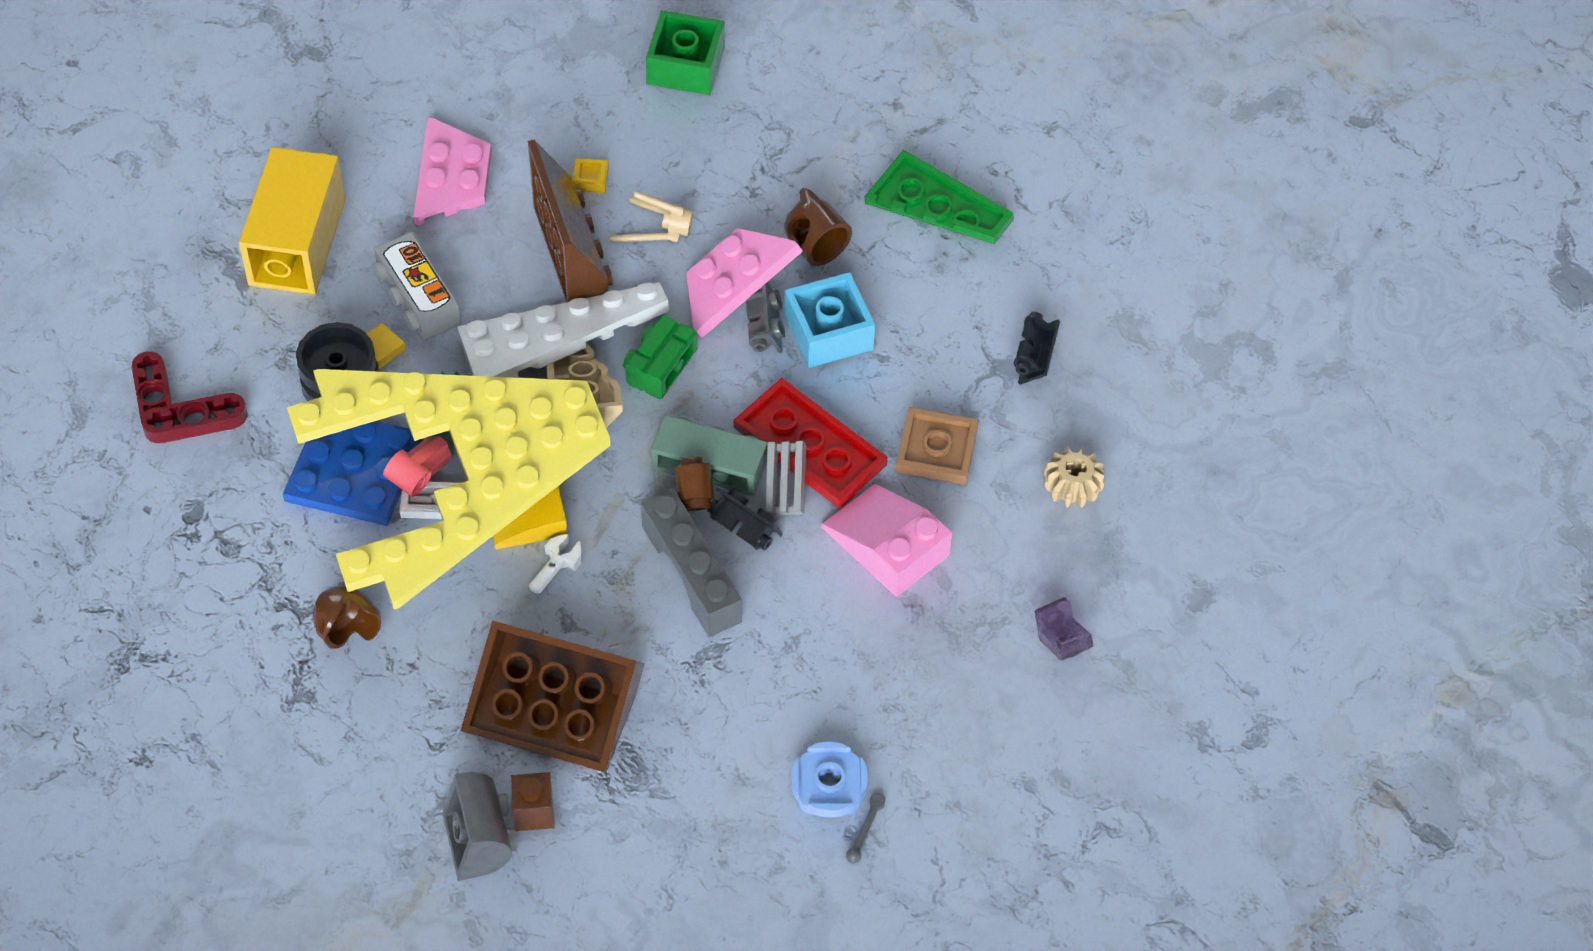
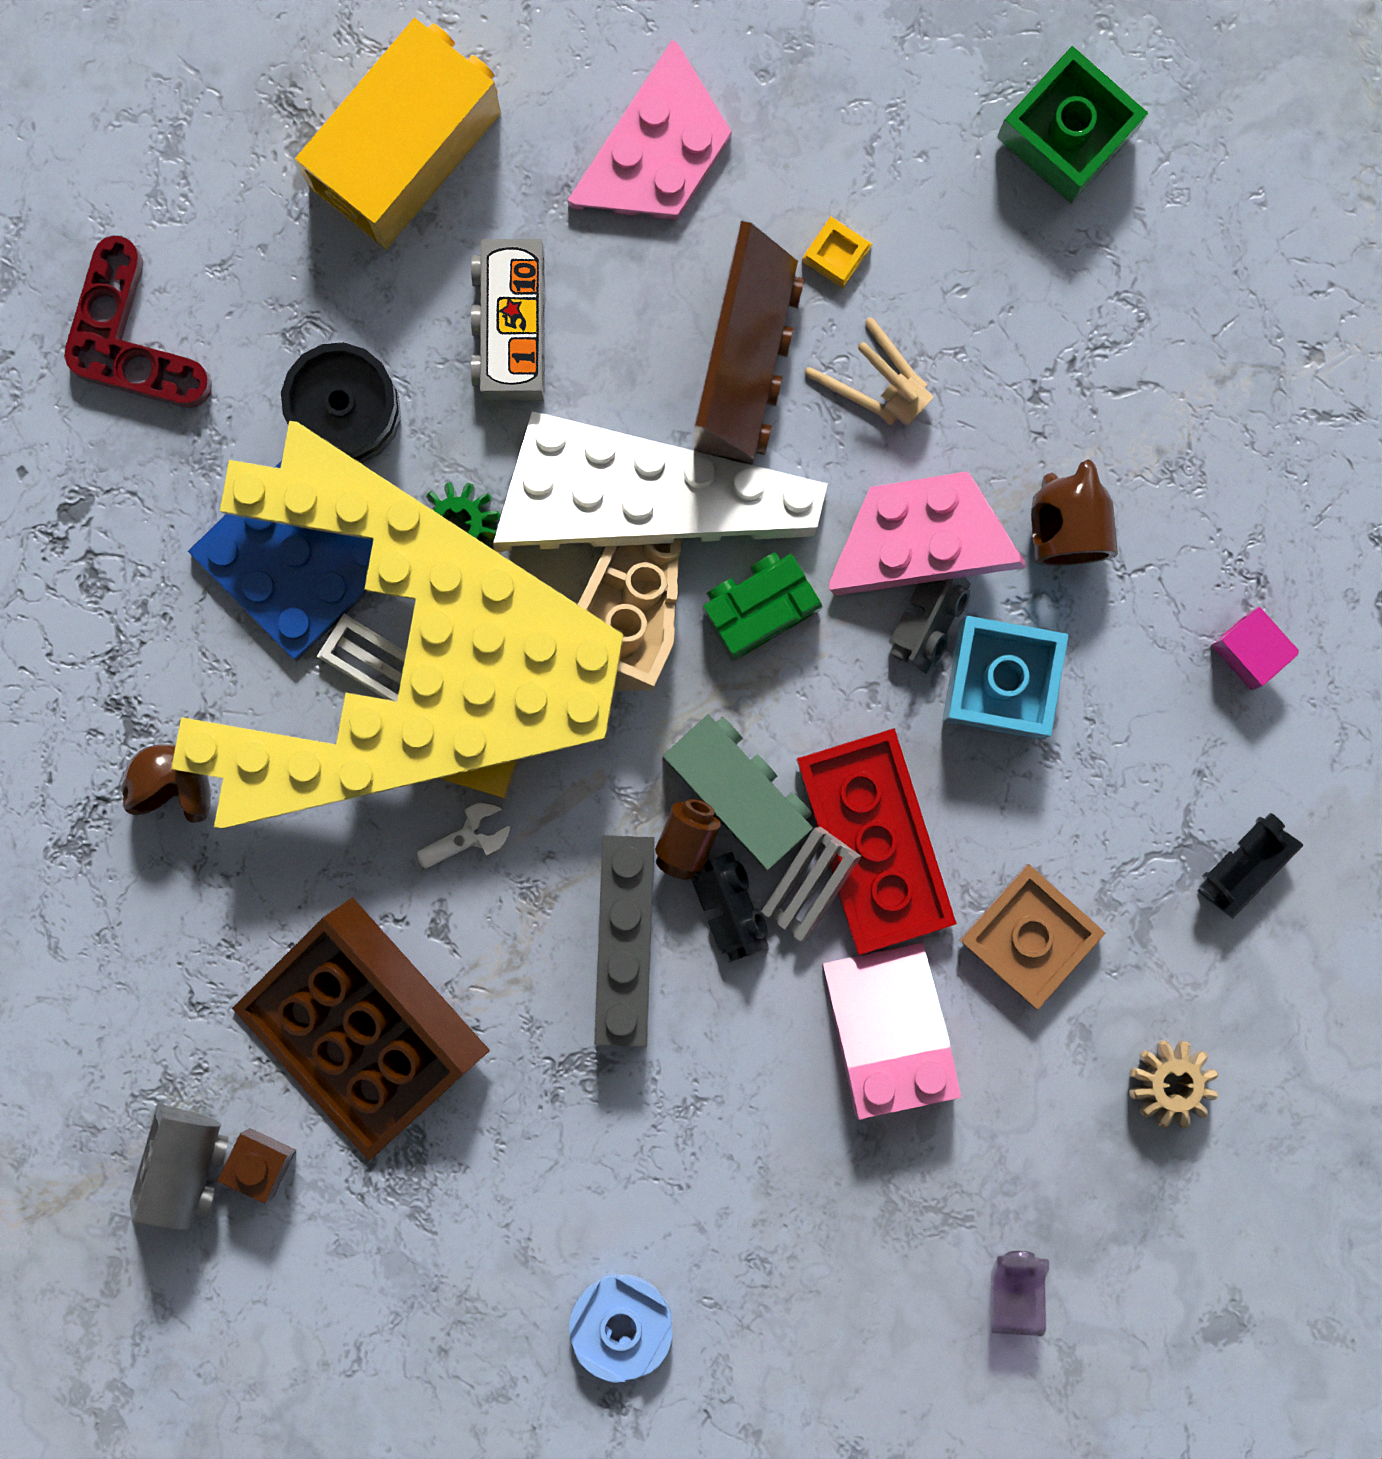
camera: 25 degrees right, 30 degrees up
yellow tile [367,323,406,369] -> none
coral piece [383,436,452,497] -> none
dark grey hinge [846,793,885,863] -> none
green wing [864,149,1014,244] -> none
none -> dark pink panel [1211,606,1299,690]

